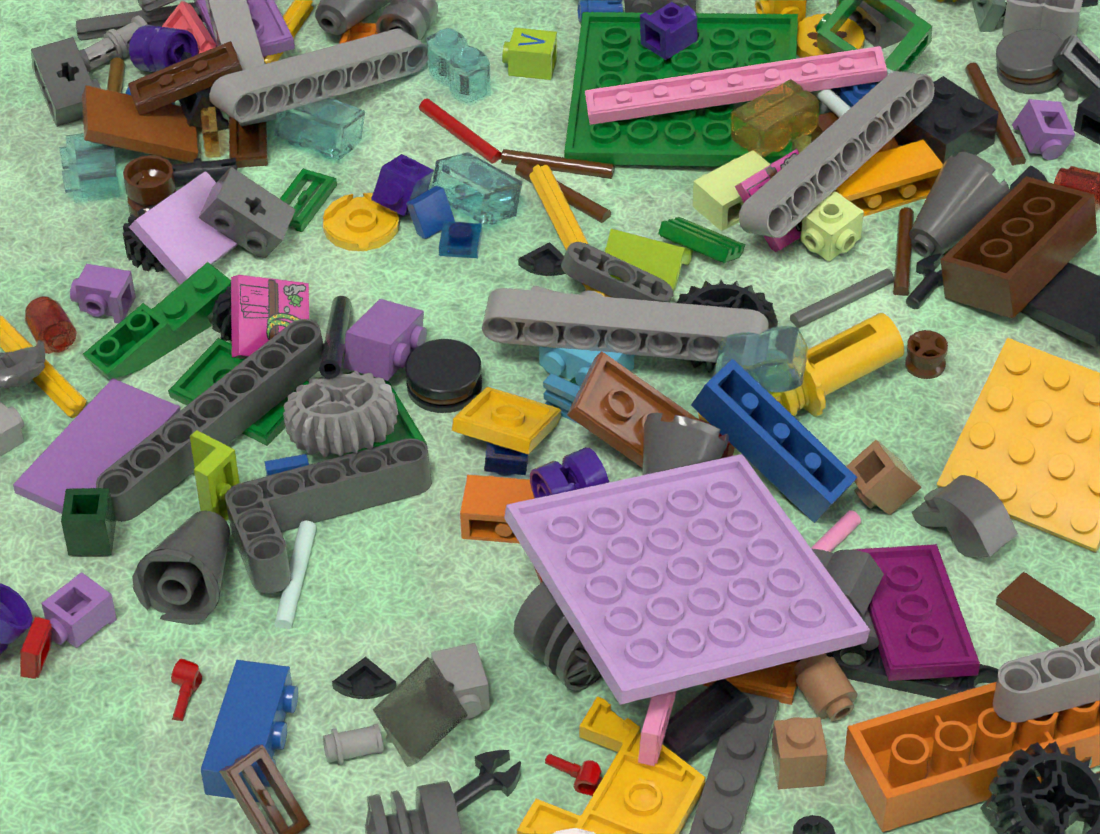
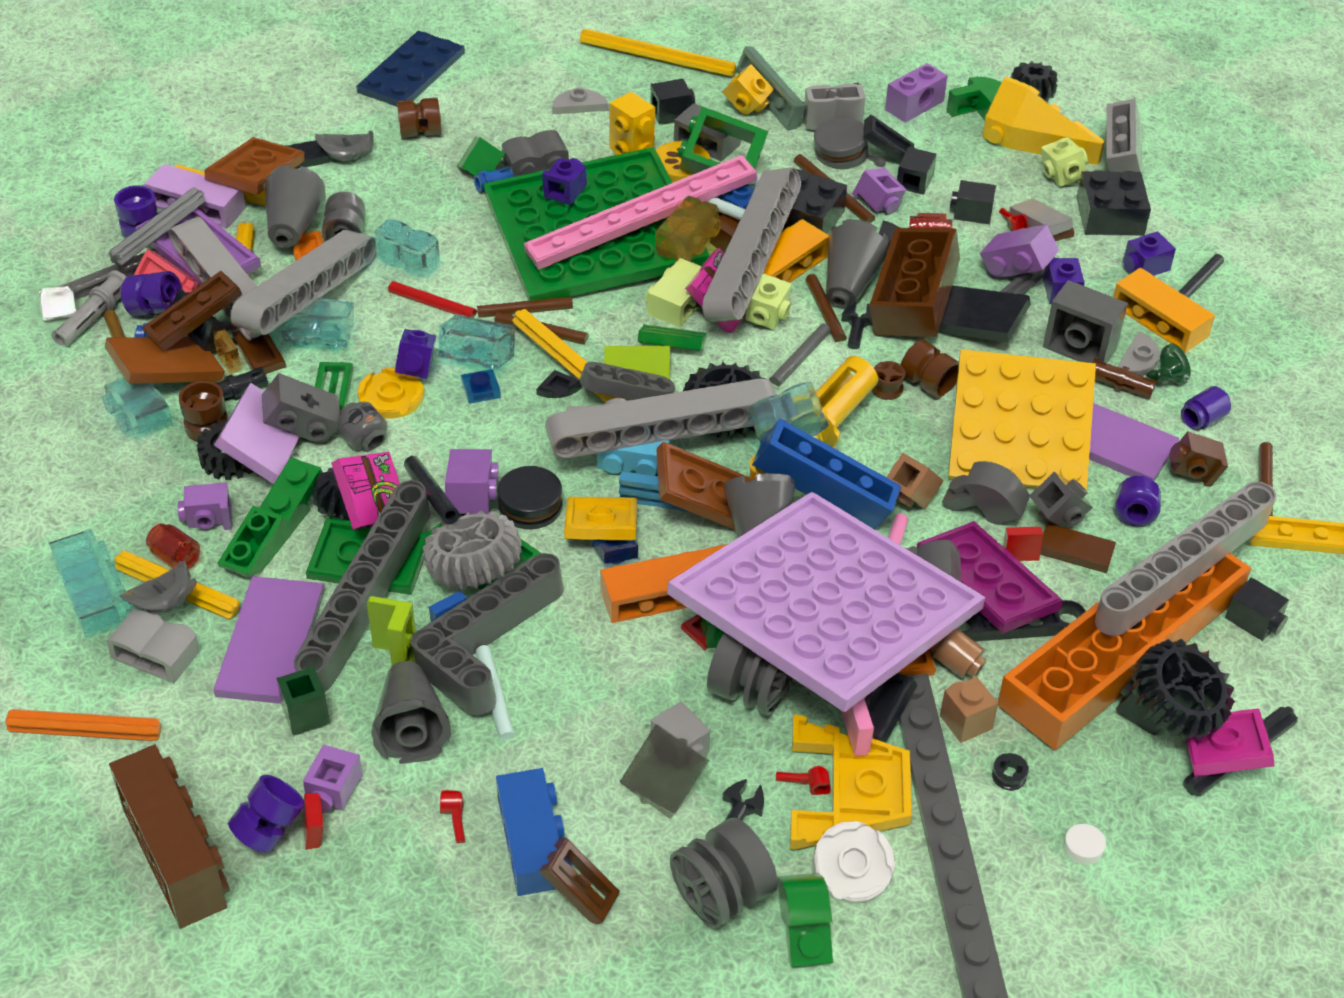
camera: 25 degrees left, 0 degrees up
dark grey brick [31,37,101,127] -> none
light grey pin [323,724,383,765] -> none
black tile [332,656,397,699] -> none
blue tile [406,186,455,239] -> none
lime brick [502,27,558,80] -> none
dark purple wheel [530,447,609,498] -> none
none -> clear smoke tile [39,285,76,322]
none -> dark grey head [337,402,388,452]
none -> reddish brown wheel [900,340,959,399]
none -> red tile [1003,526,1043,561]
none -> dark grey brick [1029,472,1093,529]

